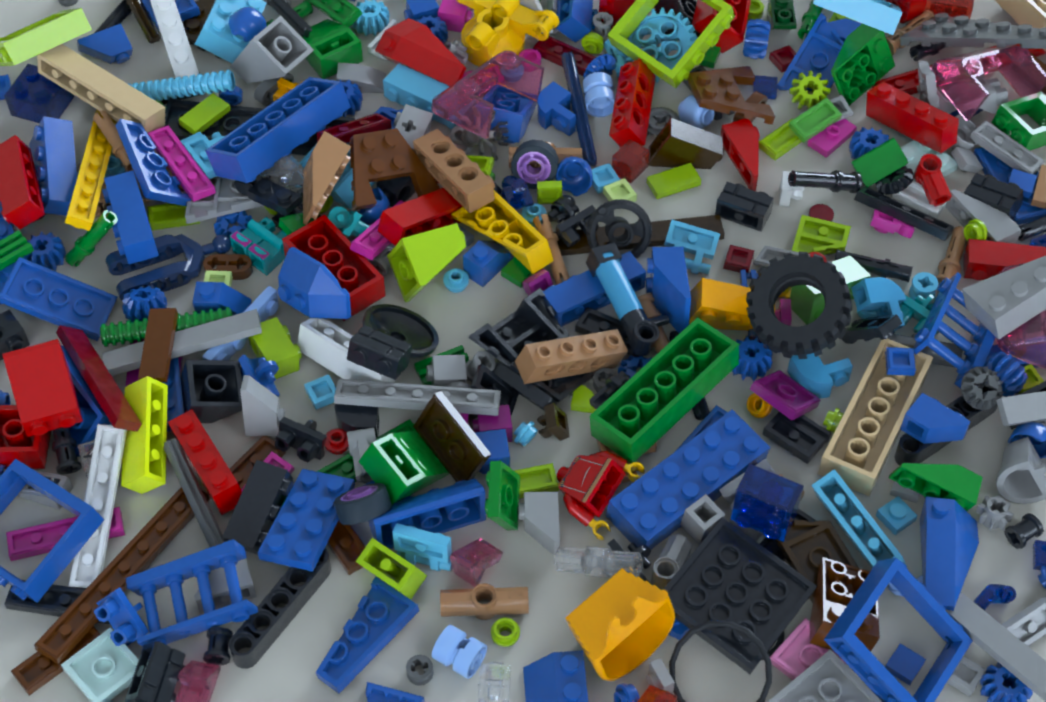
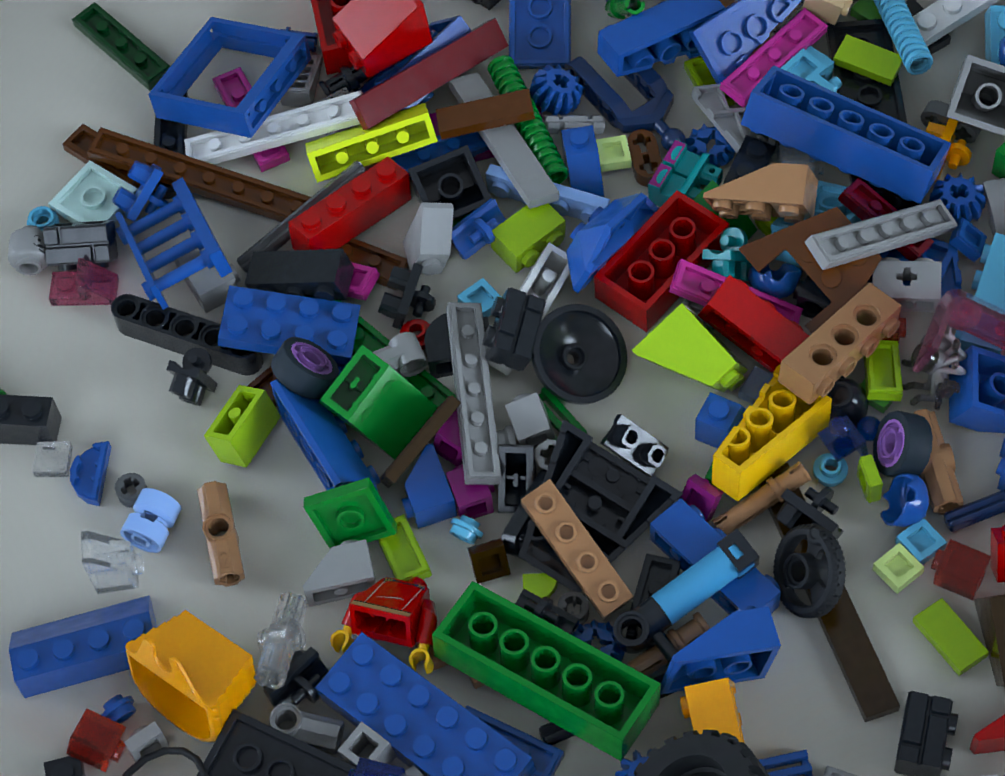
camera: 85 degrees right, 5 degrees up
black bush [203,627,234,666] -> none
blue tile [219,86,243,106] -> none
blue wing [316,576,419,694] -> none
medium azure plate [392,523,454,572] -> none
medium azure plate [443,268,469,293] -> none
clear pink slope [450,538,503,587] -> none
lime plate [491,617,520,647] -> none
black cylinder [547,195,576,222] -> none
medium azure plate [664,220,720,275] -> none
dark red tile [723,245,755,273] -> none
none -> black hips [166,347,218,406]
none -> light grey axle [544,115,605,134]
none -> black hips [600,414,669,477]
none -> light grey tile [805,199,958,270]
none -> blue tile [949,217,987,262]

